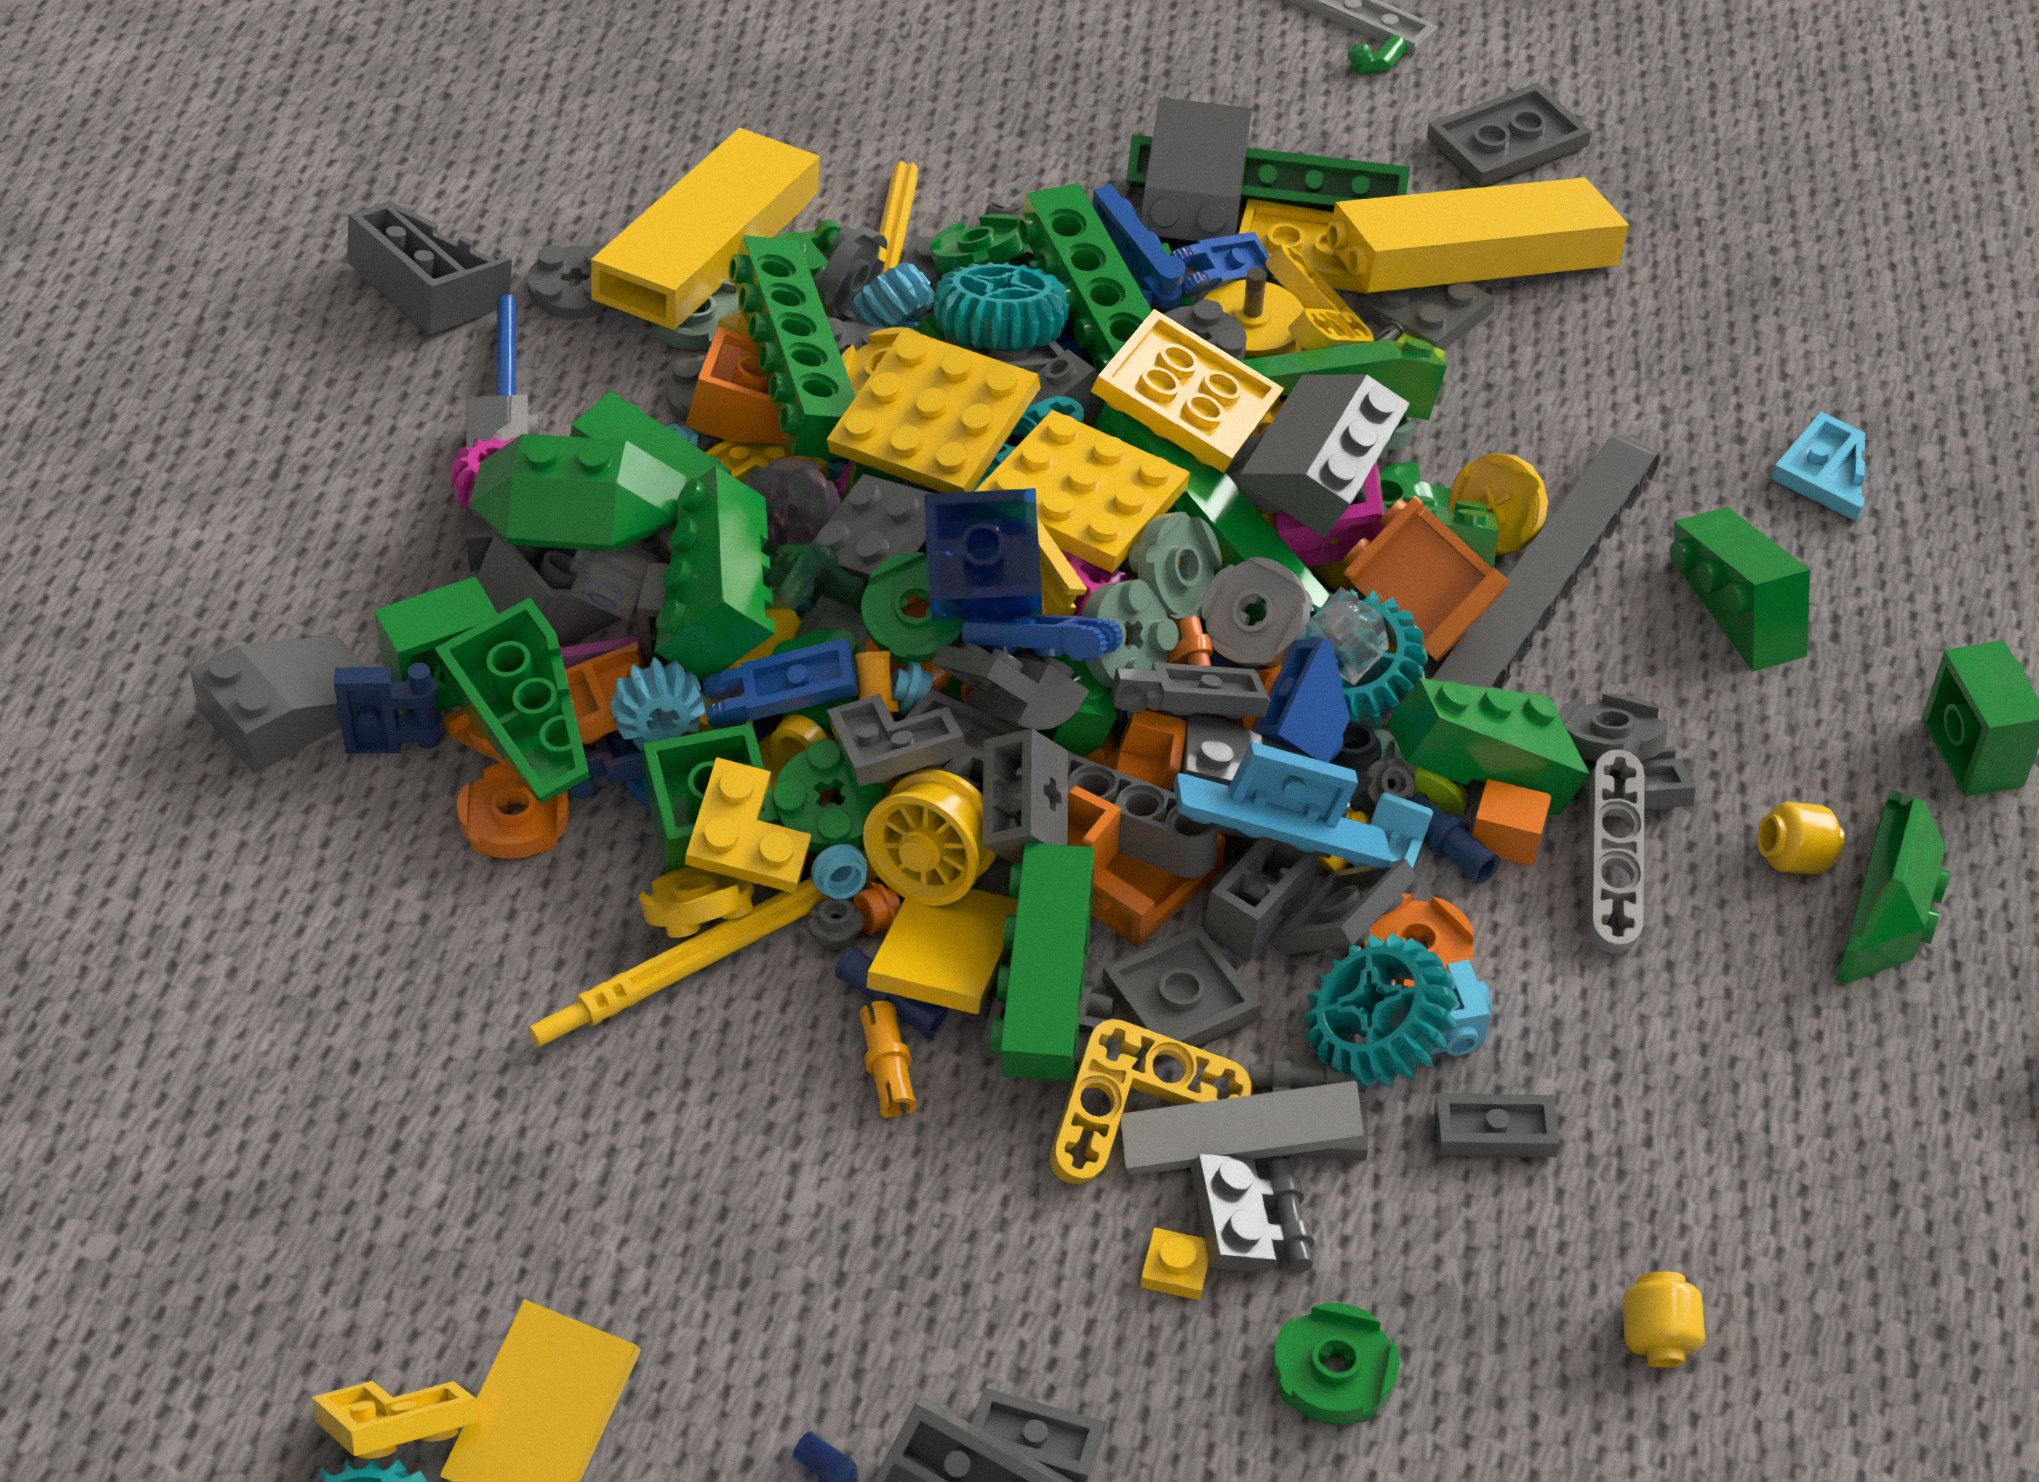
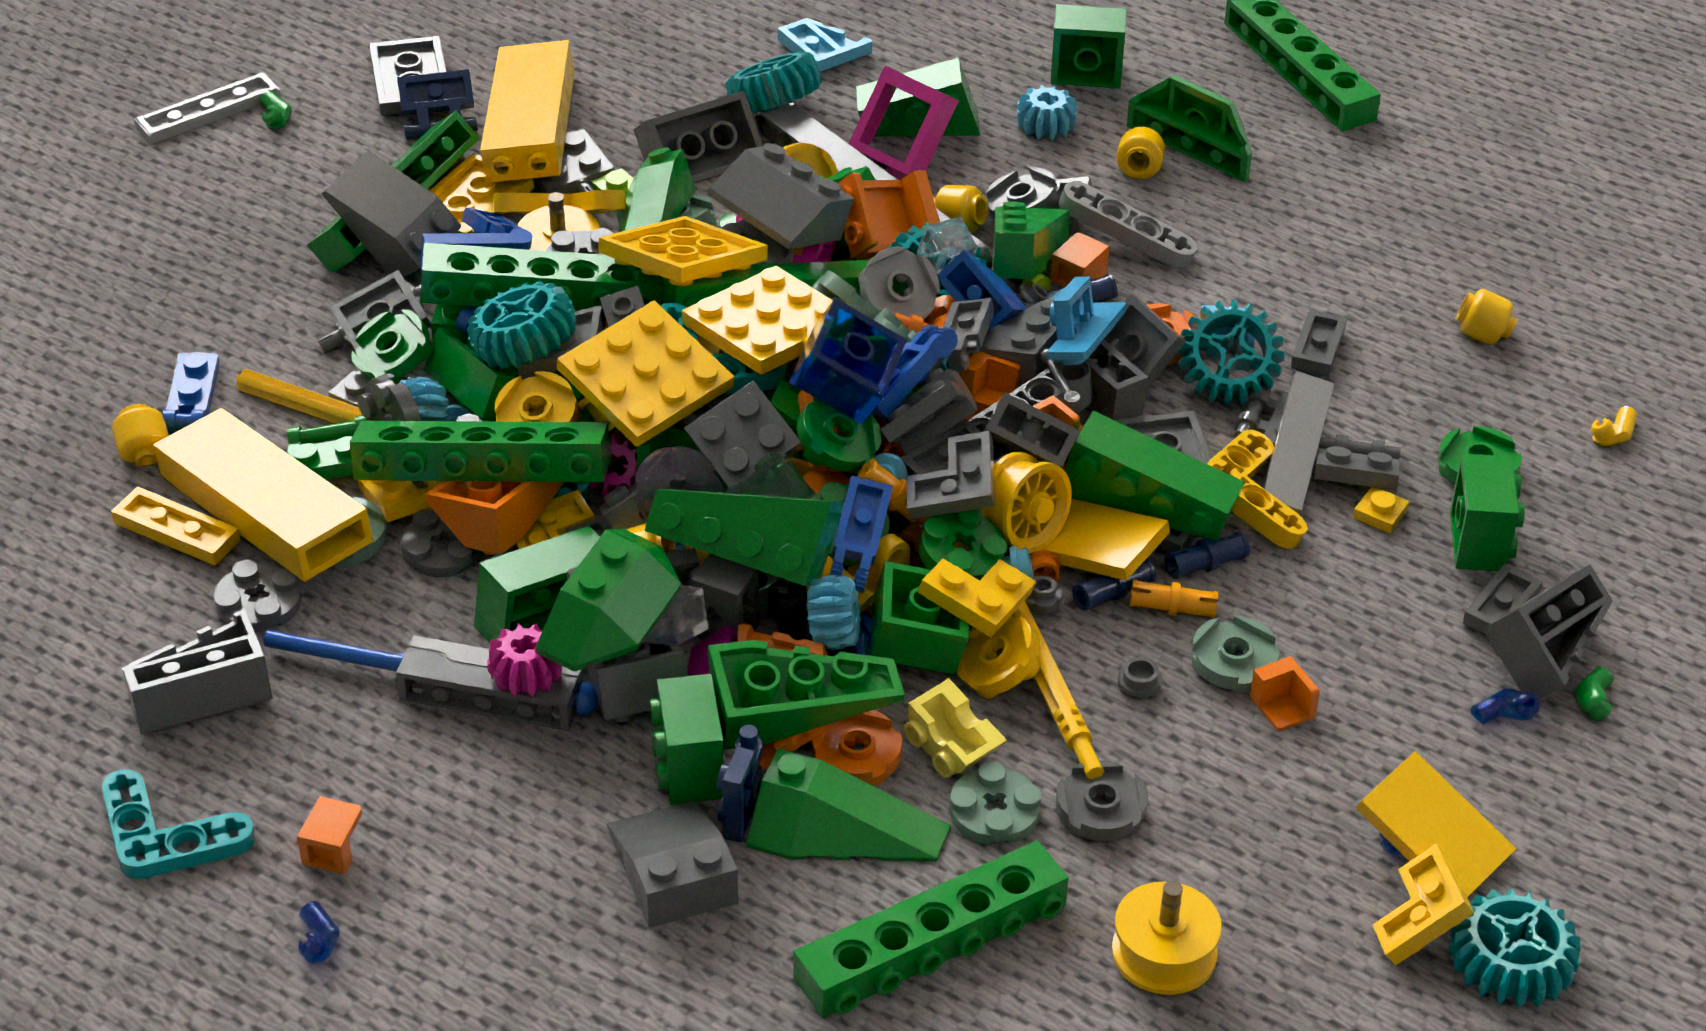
camera: 70 degrees left, 5 degrees down
none -> teal beam [102,769,255,879]
none -> yellow plate [111,486,241,566]
none -> yellow head [112,404,169,467]
none -> plate [162,352,220,433]
none -> orange panel [297,796,362,874]
none -> clear blue arm [298,901,340,963]
none -> dark blue plate [397,69,478,139]
none -> dark grey slope [633,91,763,183]
none -> teal gear [725,51,822,113]
none -> green wedge [746,749,951,861]
none -> green brick [793,840,1069,1018]
none -> dark pink window [849,66,959,180]
none -> light yellow cylinder [904,678,1007,778]
none -> yellow head [934,185,988,233]
none -> sand green plate [949,761,1041,844]
none -> medium azure gear [1017,85,1077,141]
none -> dark grey hinge [1040,349,1081,408]
none -> dark grey plate [1056,760,1148,841]
none -> yellow wheel [1112,881,1222,995]
none -> dark grey plate [1118,657,1162,698]
none -> dark blue pin [1164,531,1250,579]
none -> sand green plate [1192,616,1280,693]
none -> orange panel [1250,656,1320,731]
none -> green brick [1450,453,1525,571]

